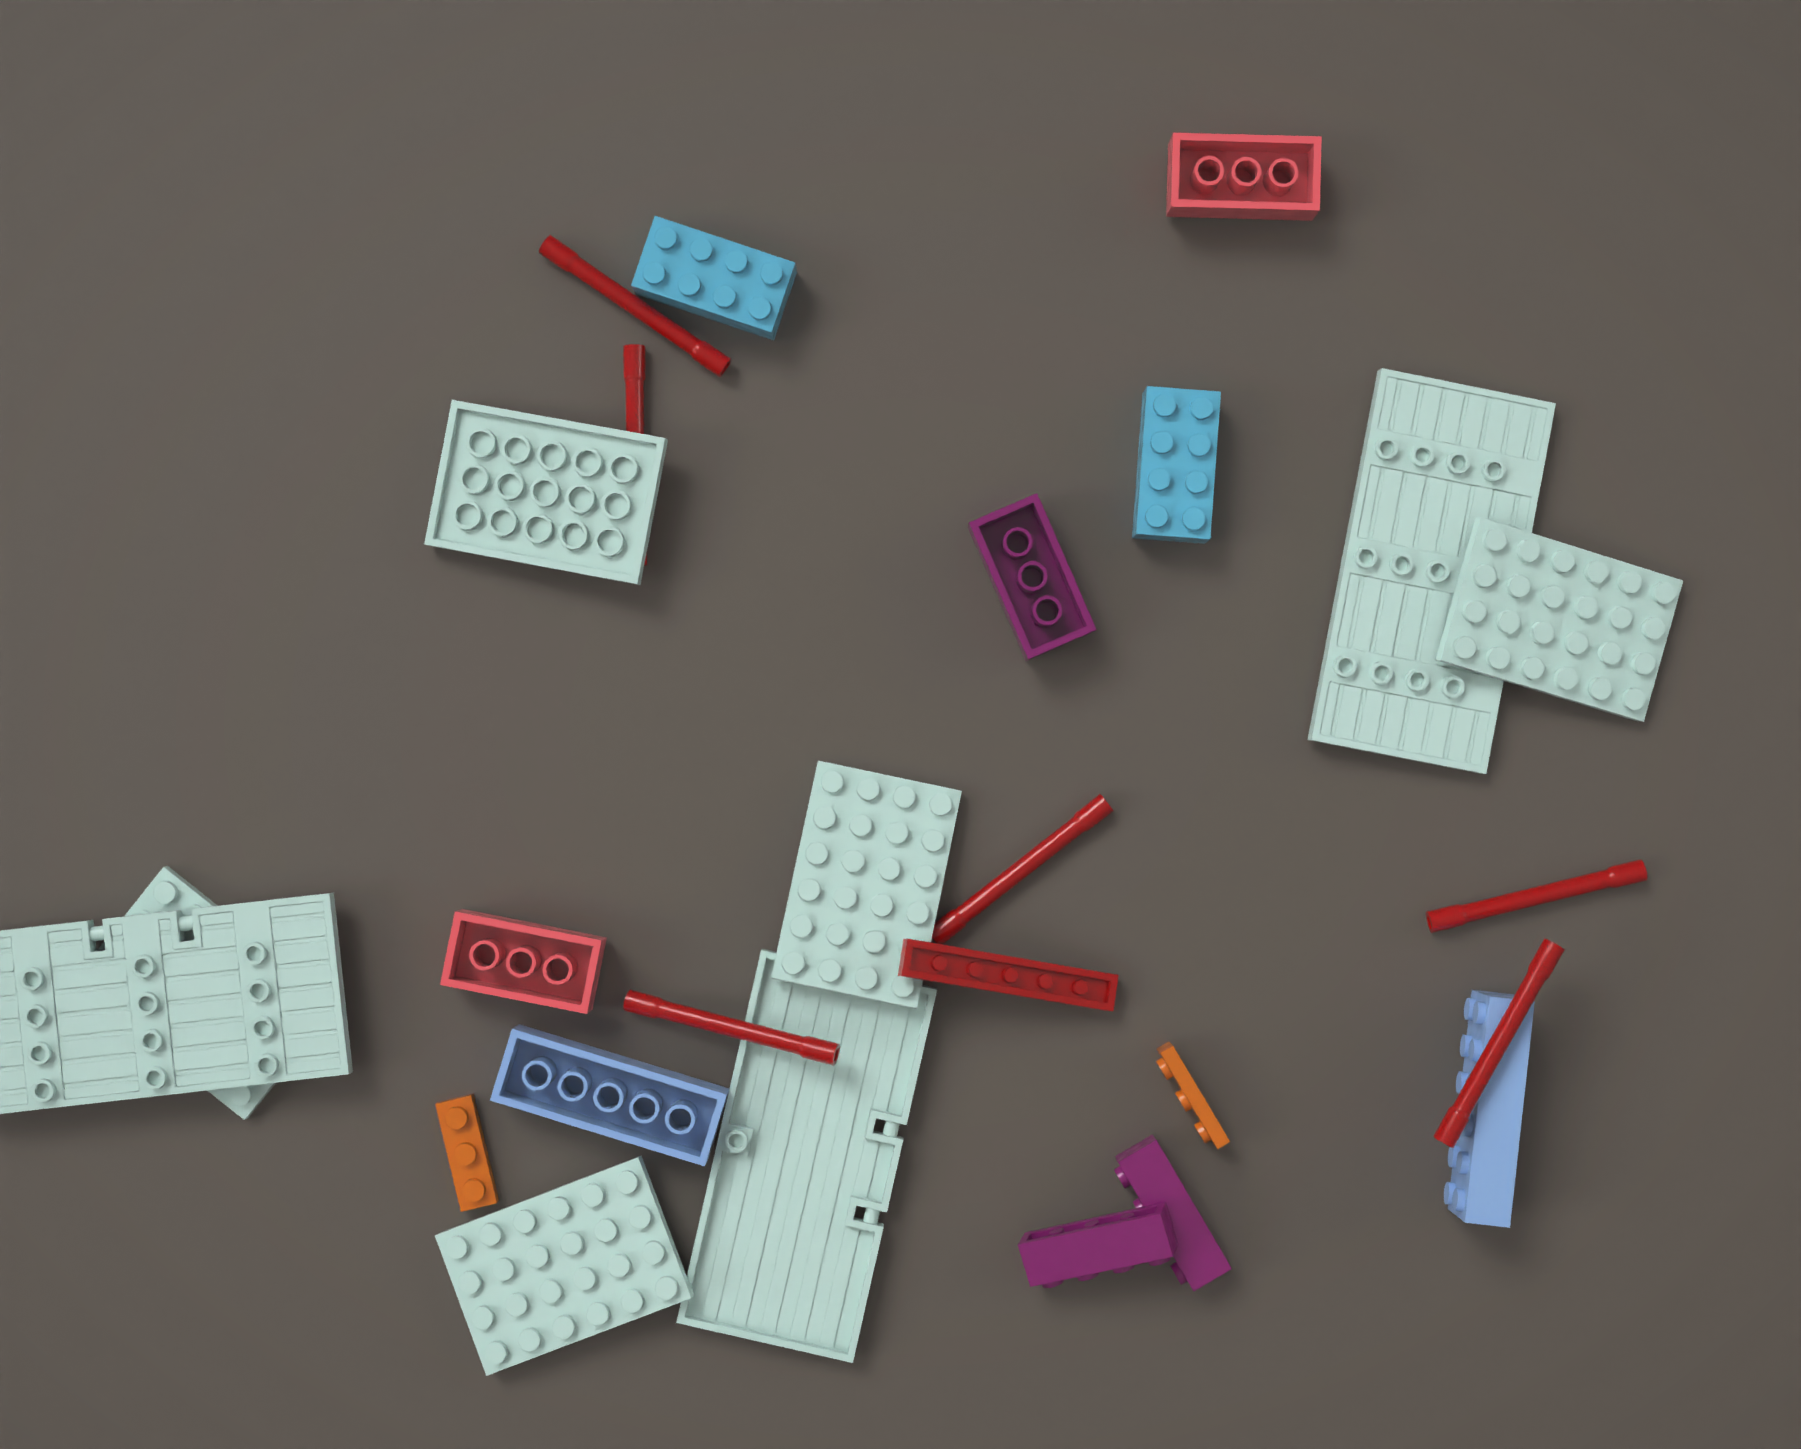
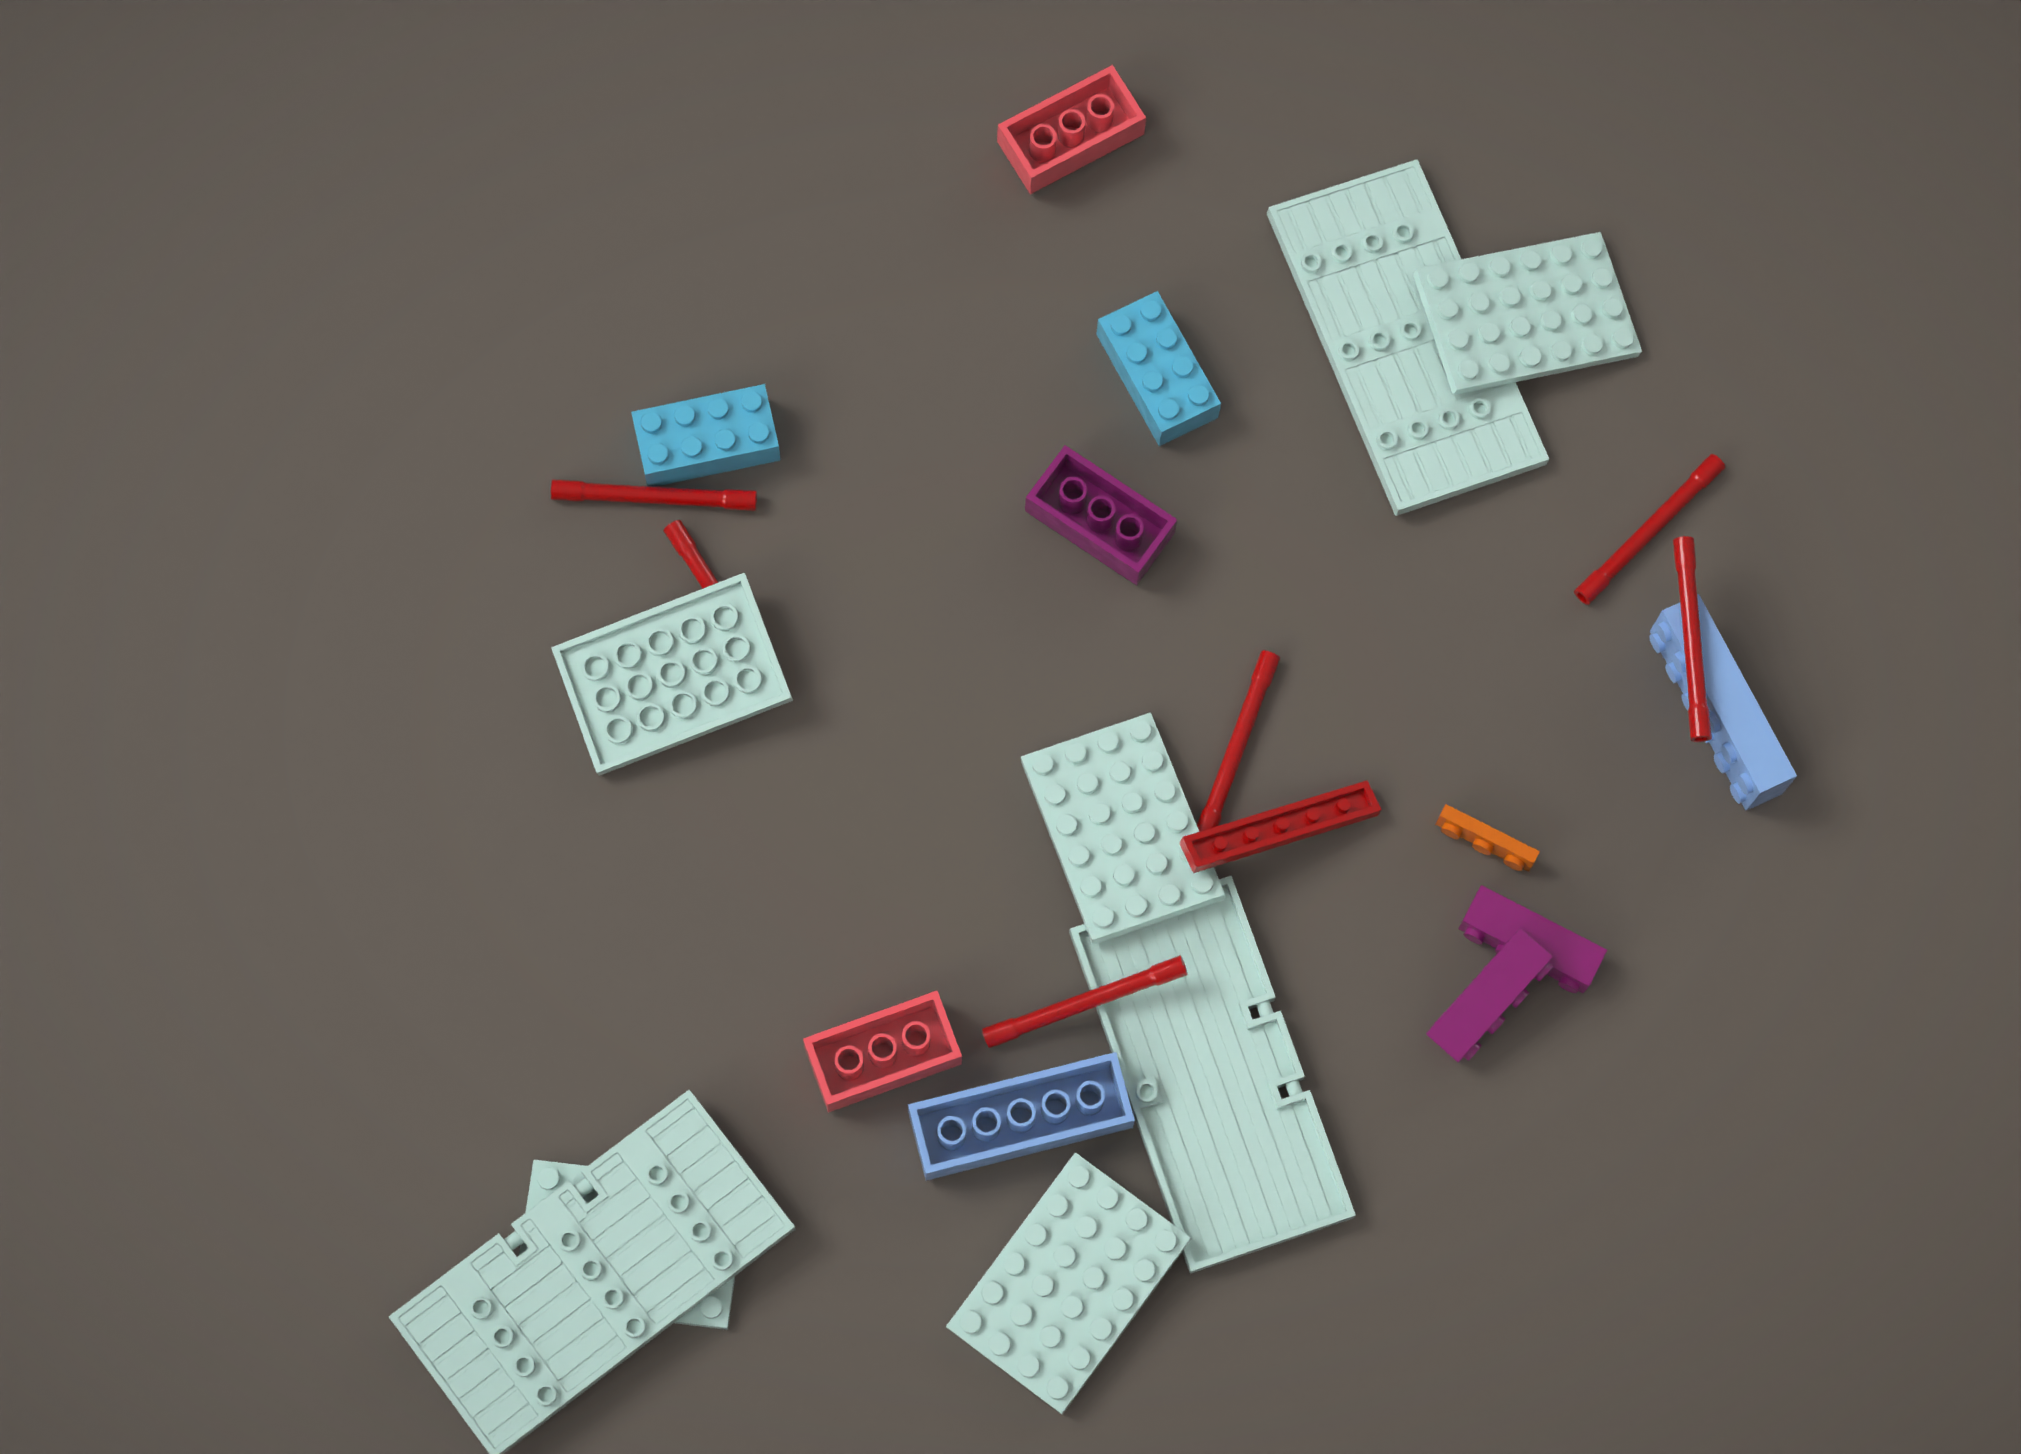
camera: 35 degrees left, 15 degrees down
orange plate [435,1093,499,1212] -> none

